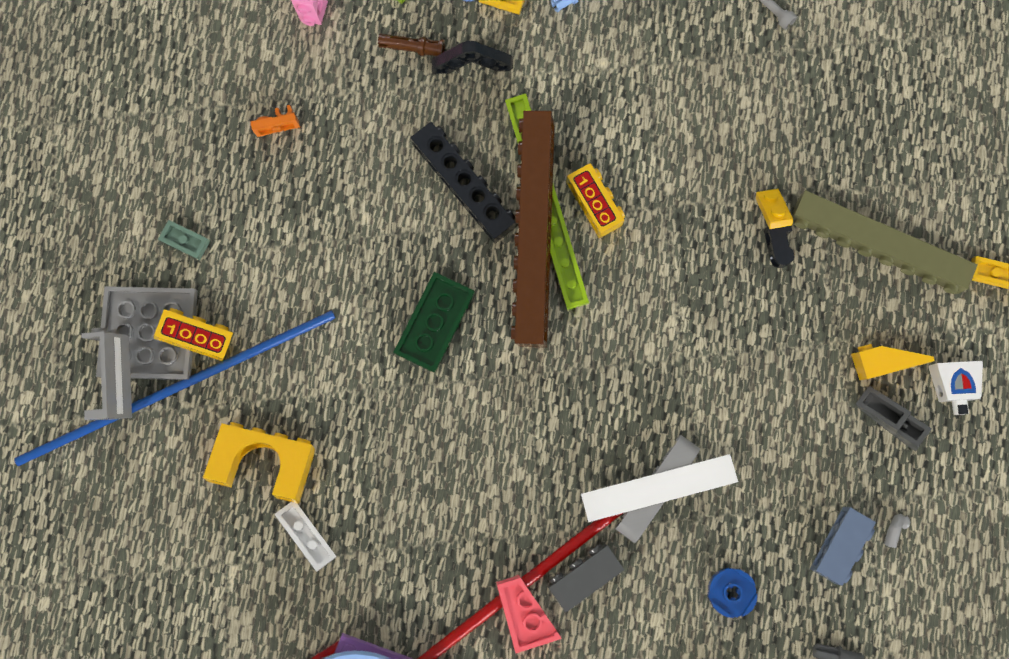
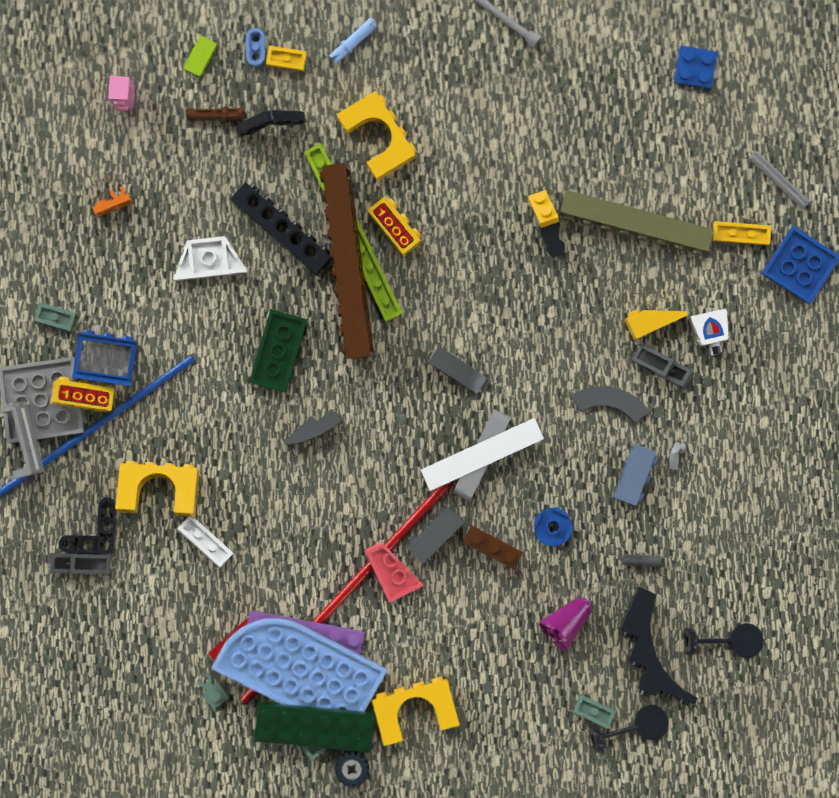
camera: 15 degrees left, 5 degrees up
none -> dark grey slope [48,553,111,574]
none -> black beam [58,497,117,553]
none -> window [72,330,137,388]
none -> white wing [173,236,247,281]
none -> dark grey slope [284,409,342,446]
none -> yellow arch [337,91,417,181]
none -> dark grey slope [428,346,487,394]
none -> reddish brown arch [462,525,523,569]
none -> dark grey tile [570,386,650,423]
none -> blue plate [674,45,718,89]

